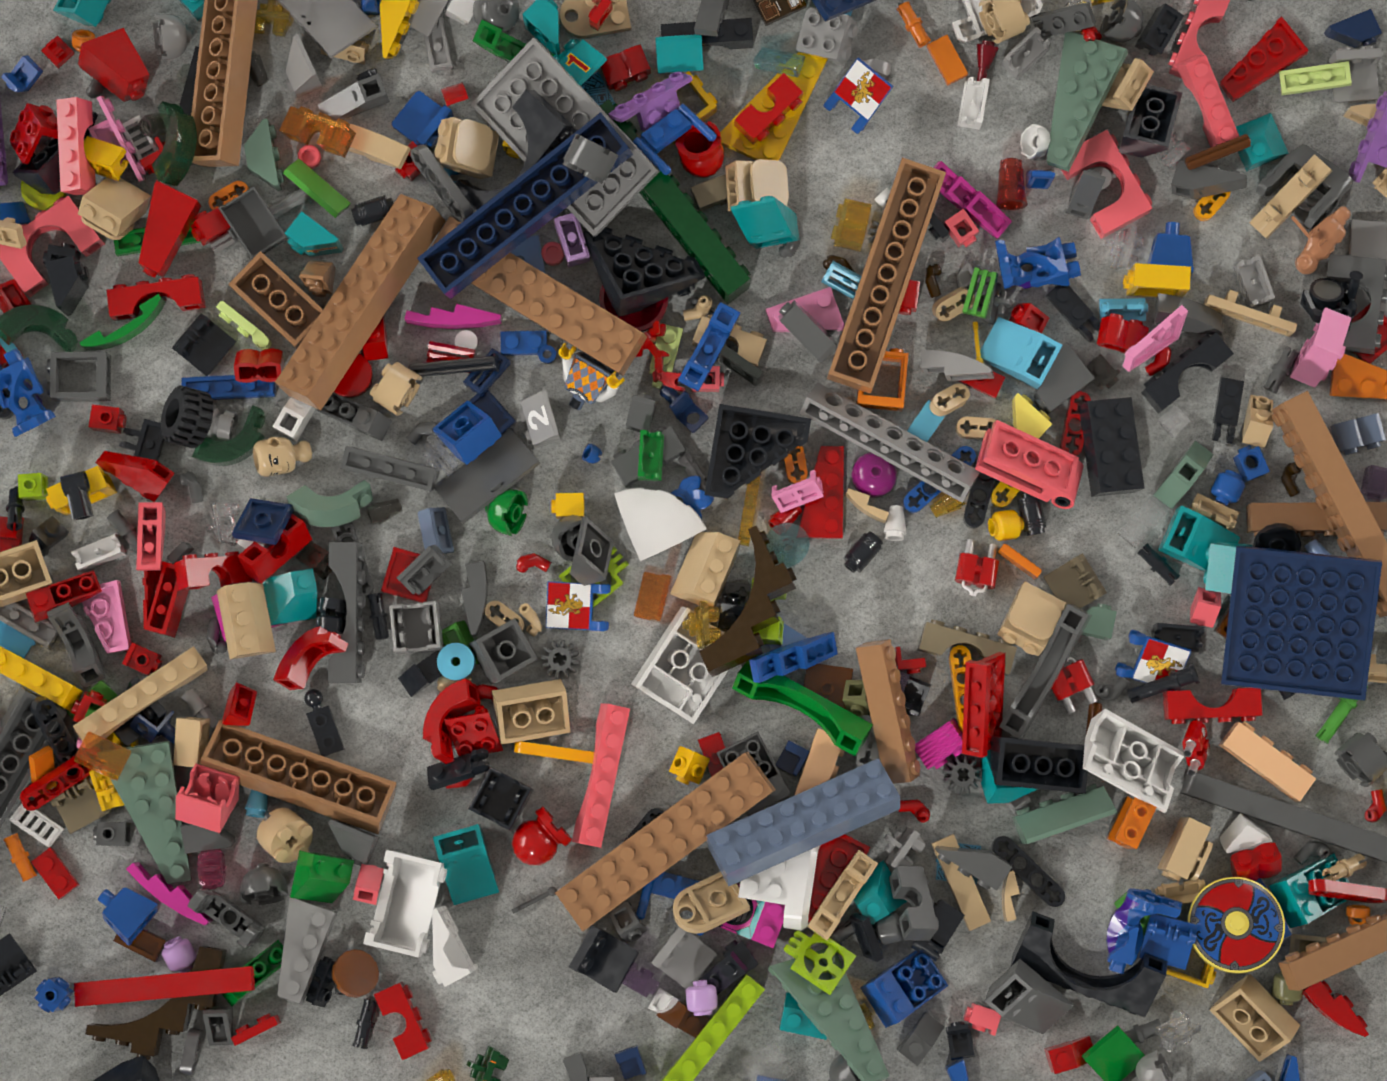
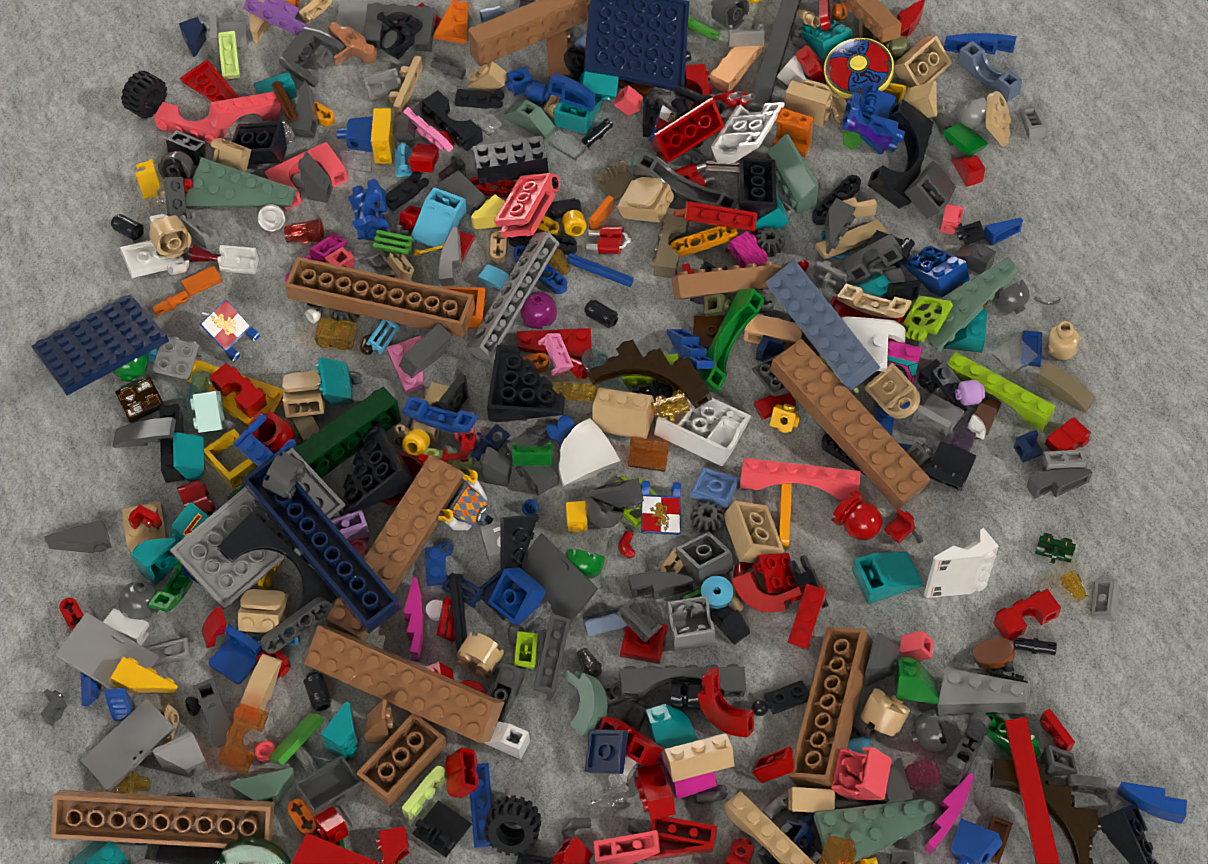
camera: 90 degrees left, 25 degrees down
lavender head [161,936,197,973] -> none
clear green arch [192,405,266,466] -> none
tan piece [253,437,312,477] -> none
white windscreen [363,850,447,957] -> none
black axle [368,593,389,640] -> none
black piece [468,767,534,831] -> none
tan arm [519,603,542,637] -> none
medium lavender bracket [608,71,693,132] -> none
tan slope [845,488,889,523] -> none
white cone [883,505,907,541] -> none
tan beam [929,383,970,416] -> none
blue slope [1026,170,1055,189] -> none
tan hinge [1249,154,1332,239] -> none
dark brown arm [1281,462,1302,498] -> none
bright pink wedge [1290,307,1351,388] -> none
red arm [1364,789,1386,823] -> none
none -> light aqua piece [190,391,226,433]
none -> yellow head [402,428,430,457]
none -> black wing [500,514,540,577]
none -> lime slope [513,631,538,668]
none -> blue slope [548,73,596,111]
none -> blue axle [567,253,634,287]
none -> red slope [652,97,725,164]
none -> black pin [676,85,725,115]
none -> medium blue plate [690,467,740,508]
none -> light grey hinge [728,24,764,47]
none -> red arch [788,584,827,650]
none -> red bracket [884,509,916,544]
none -> tan slope [904,81,937,118]

